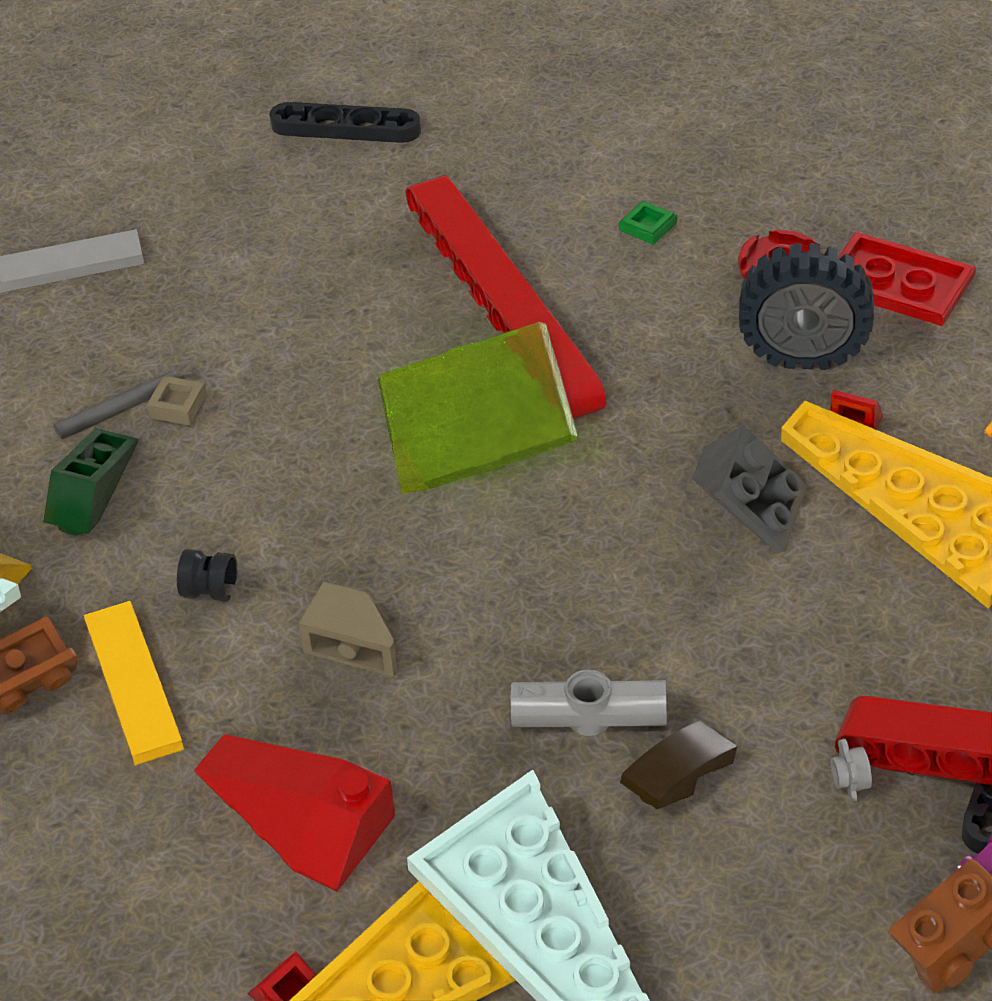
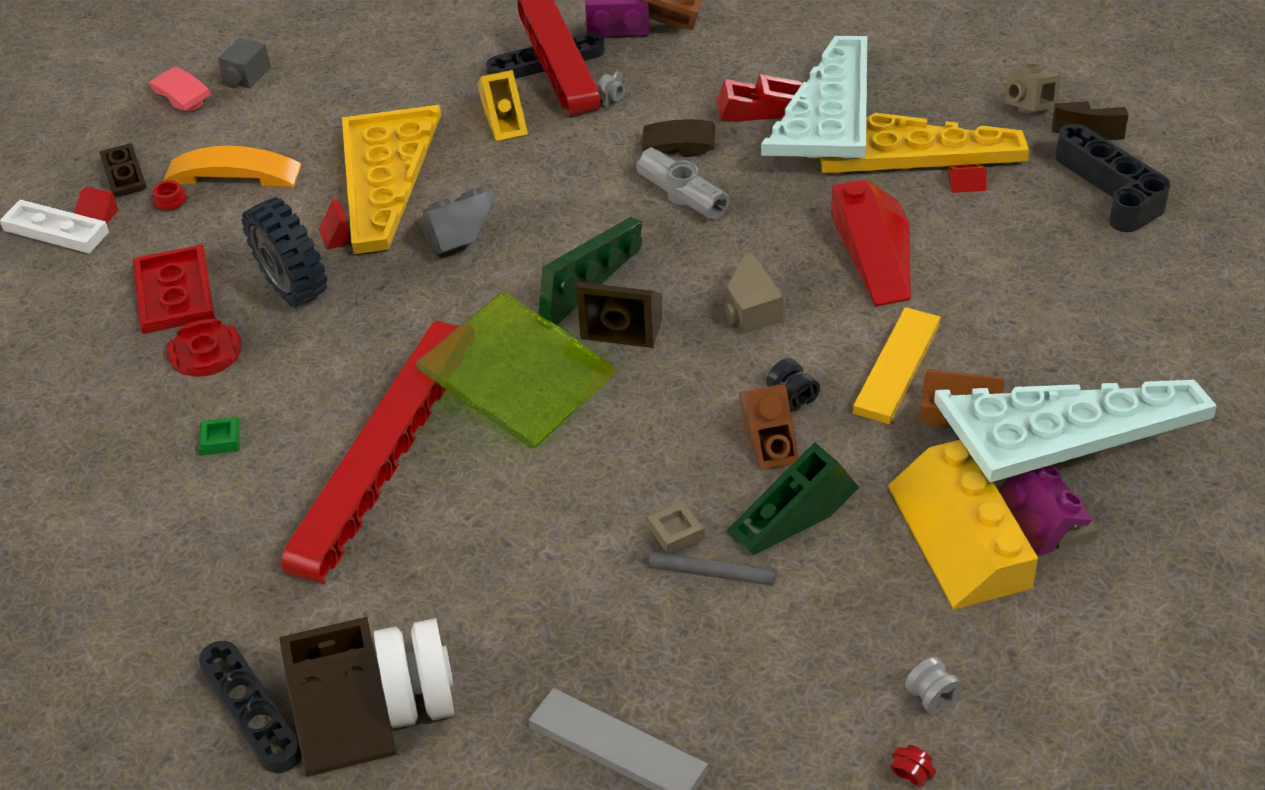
camera: 135 degrees left, 0 degrees up
none -> dark brown slope [279,617,397,777]
none -> white wheel [374,618,455,729]
none -> yellow slope [477,70,528,141]
none -> dark green wing [537,217,642,333]
none -> dark brown slope [576,282,663,348]
none -> red slope [717,74,803,122]
none -> dark orange slope [738,384,799,470]

